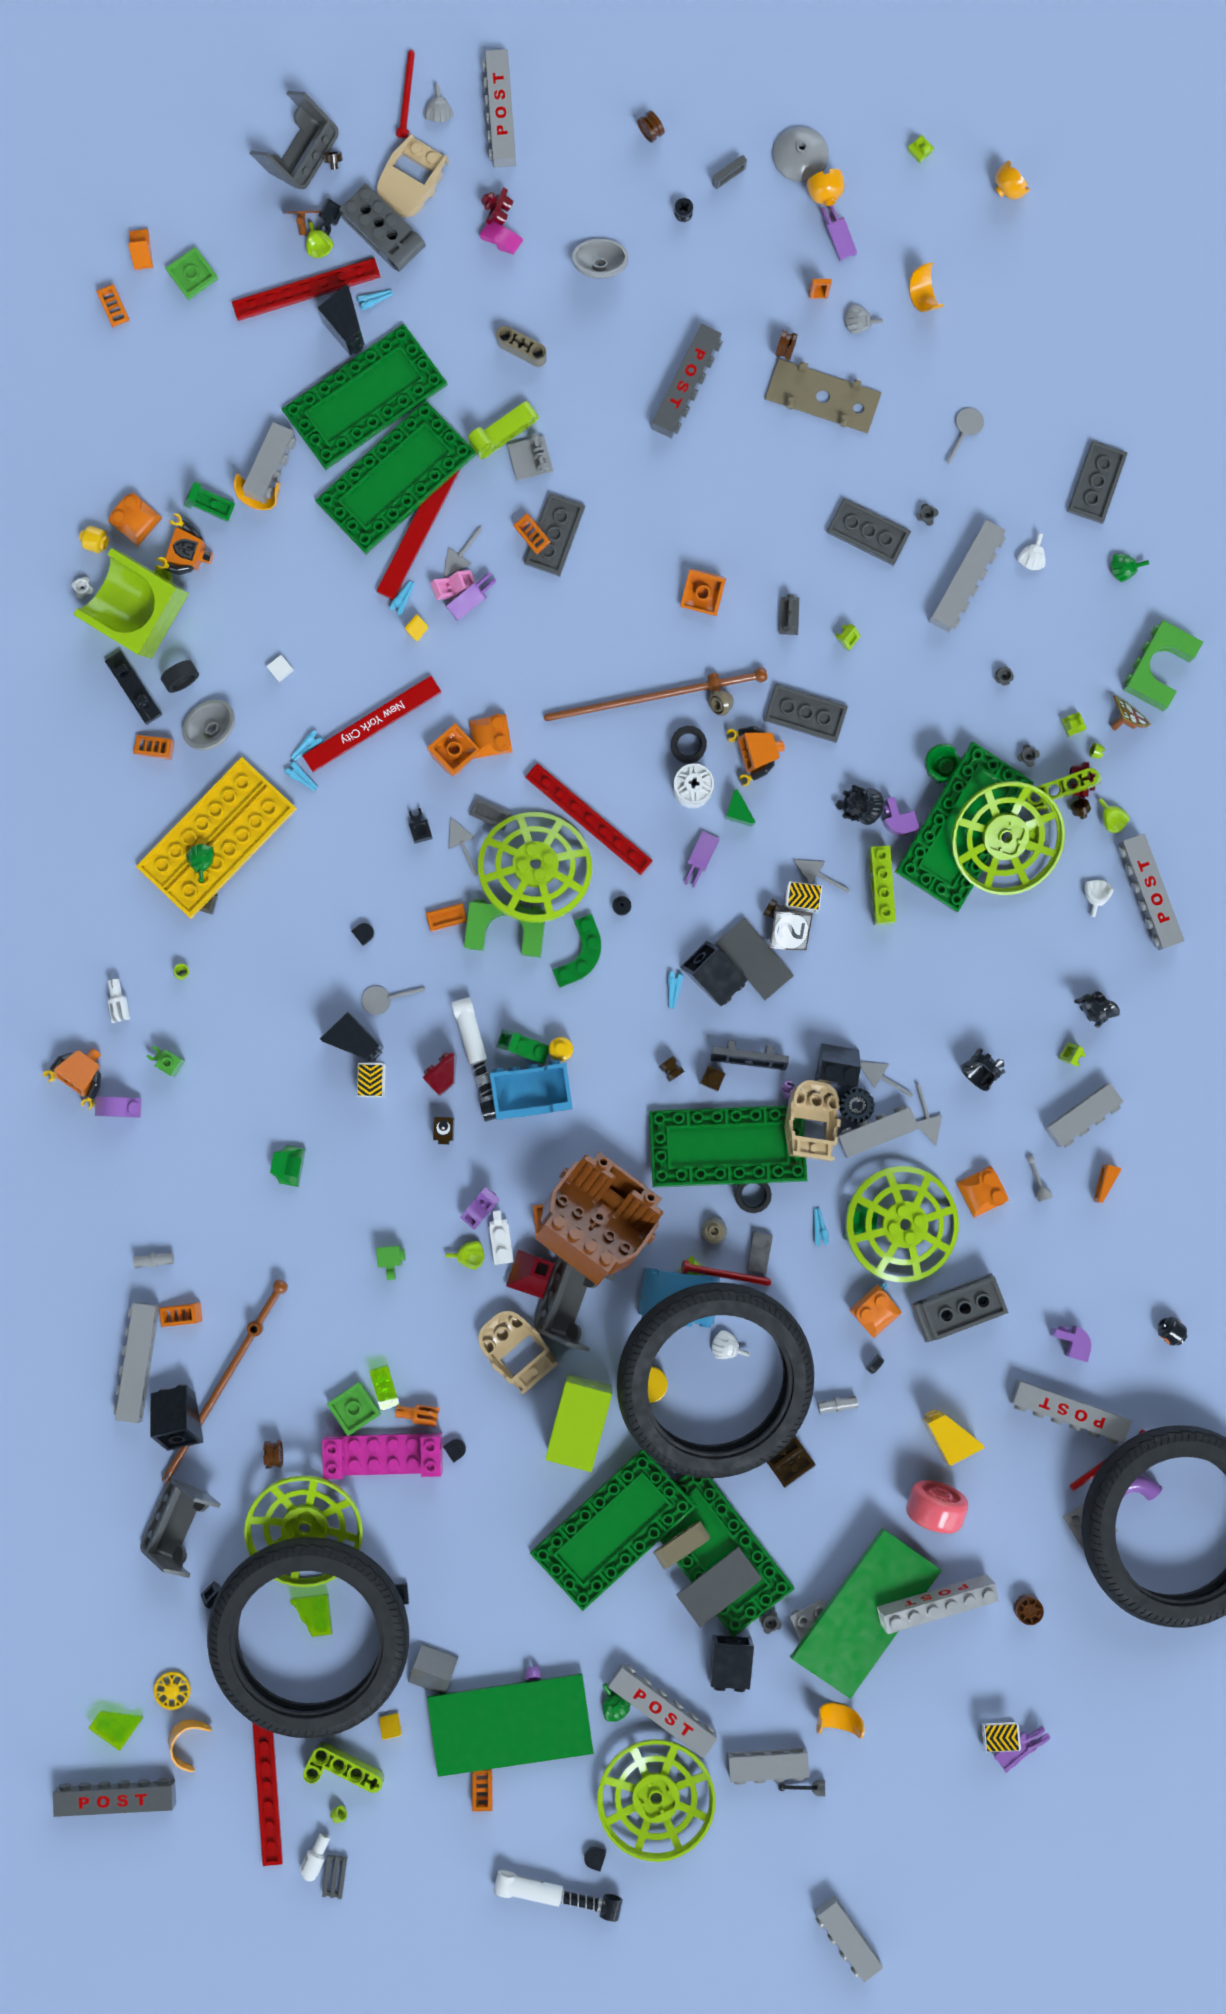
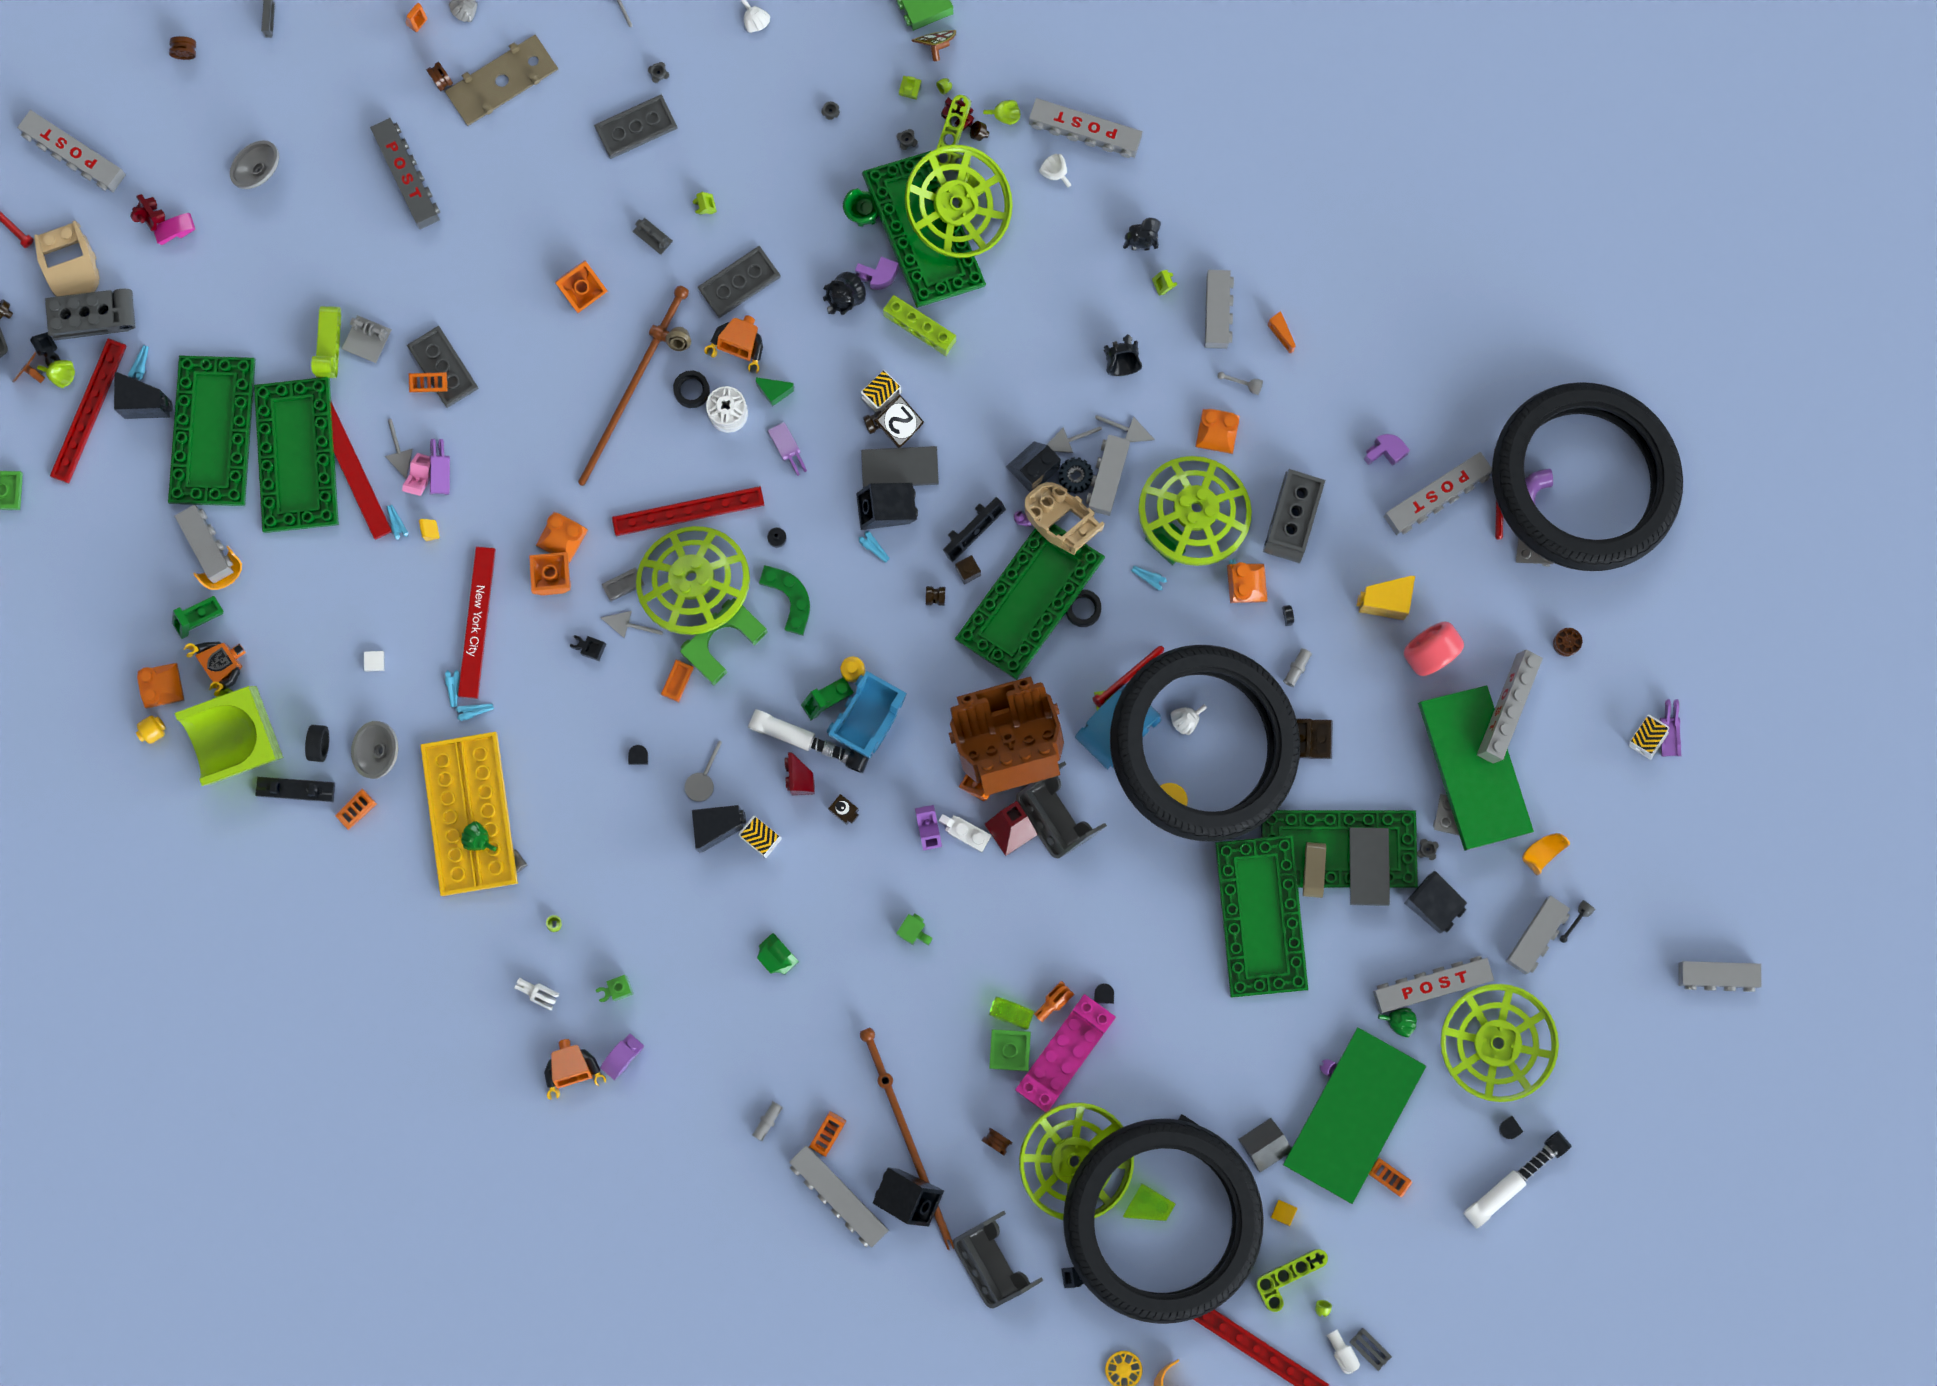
camera: 50 degrees left, 5 degrees down
white plate [72,577,94,599] -> none
light grey piece [425,85,453,122] -> none
lime piece [445,1241,485,1270] -> none
tan slope [478,1311,558,1395] -> none
dark tan beam [496,326,547,367] -> none
lime piece [545,1373,612,1473] -> none
black wheel [674,198,693,222] -> none
dark tan cone [701,1218,727,1244] -> none
flat silver tile [747,1232,773,1274] -> none
light grey piece [793,860,850,893] -> none
light grey brick [929,520,1006,633] -> none
black head [1158,1317,1187,1346] -> none

